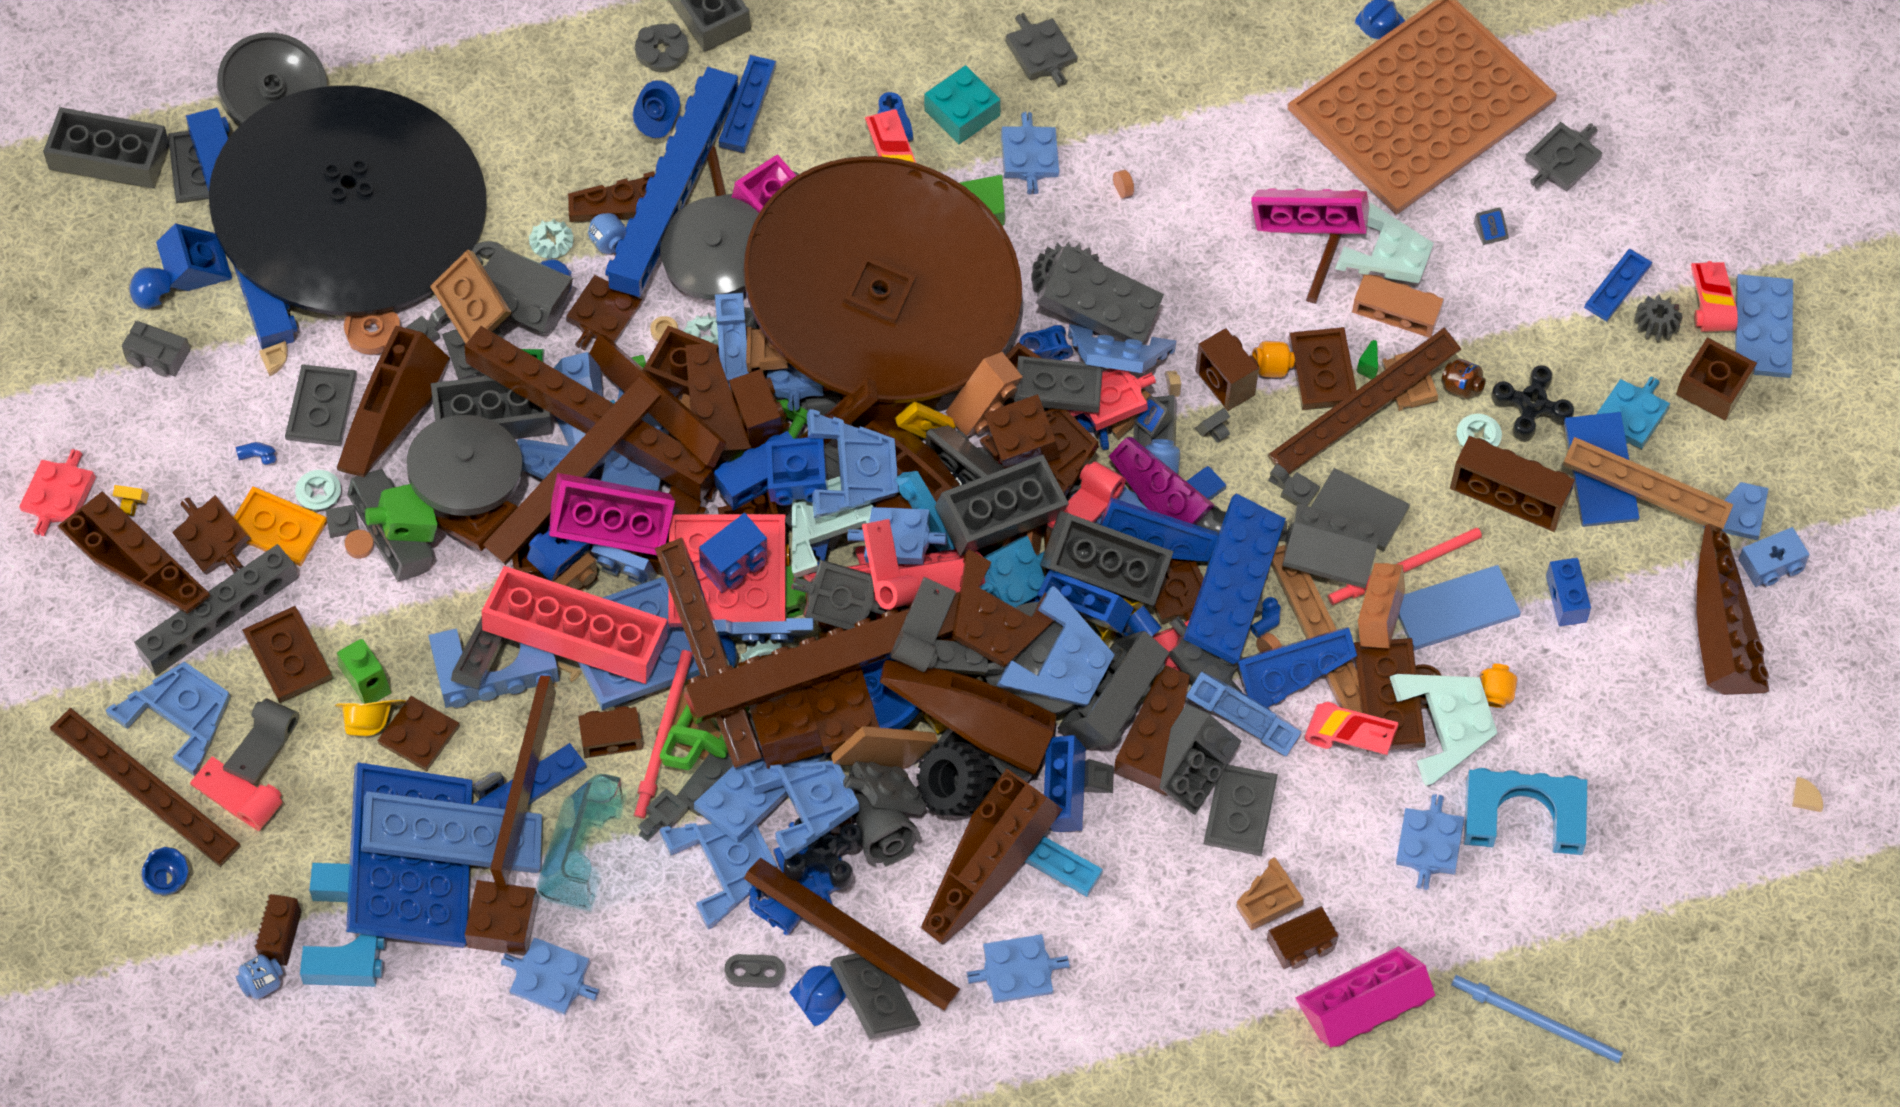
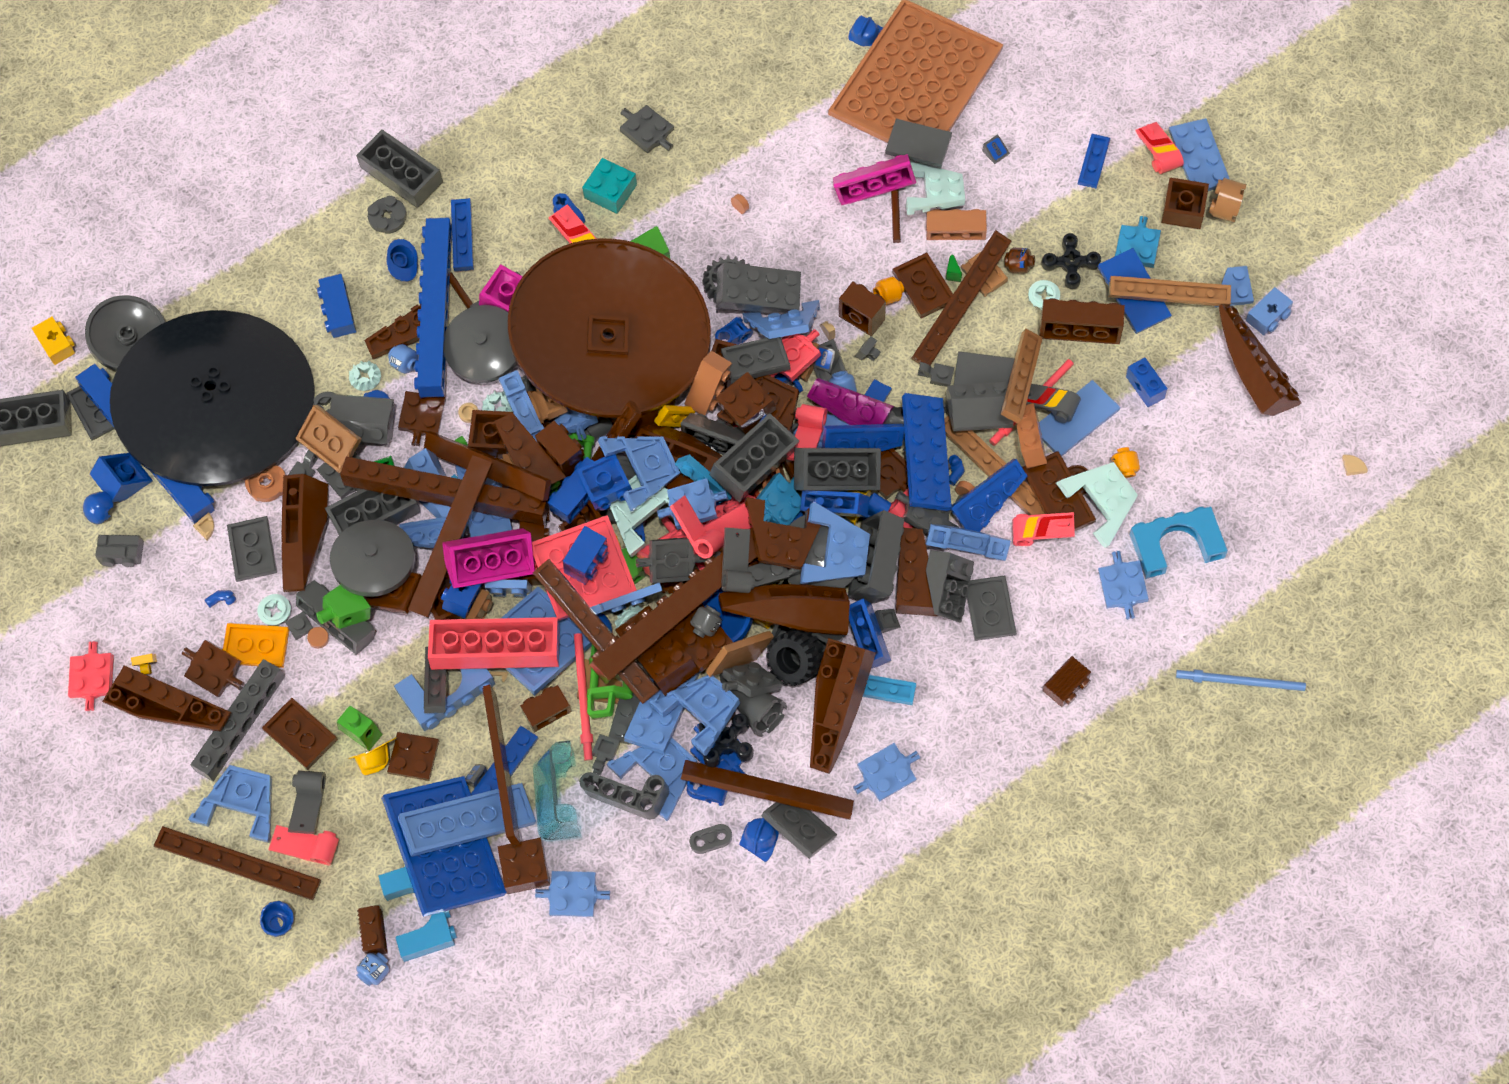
camera: 15 degrees left, 5 degrees up
medium blue plate [1001,112,1059,194] -> none
medium nougat wing [1237,857,1304,930] -> none
dark pink slope [1295,946,1436,1048] -> none
dark grey plate [1525,121,1603,191] -> none
dark grey gear [1634,294,1683,343] -> none
none -> yellow brick [31,316,75,365]
none -> blue brick [317,274,356,338]
none -> dark grey beam [579,772,669,820]
none -> dark grey head [690,605,722,638]
none -> dark grey tile [885,119,952,168]
none -> medium nougat plate [1001,328,1043,424]
none -> dark grey door [1026,383,1081,423]
none -> medium nougat brick [1209,178,1247,222]

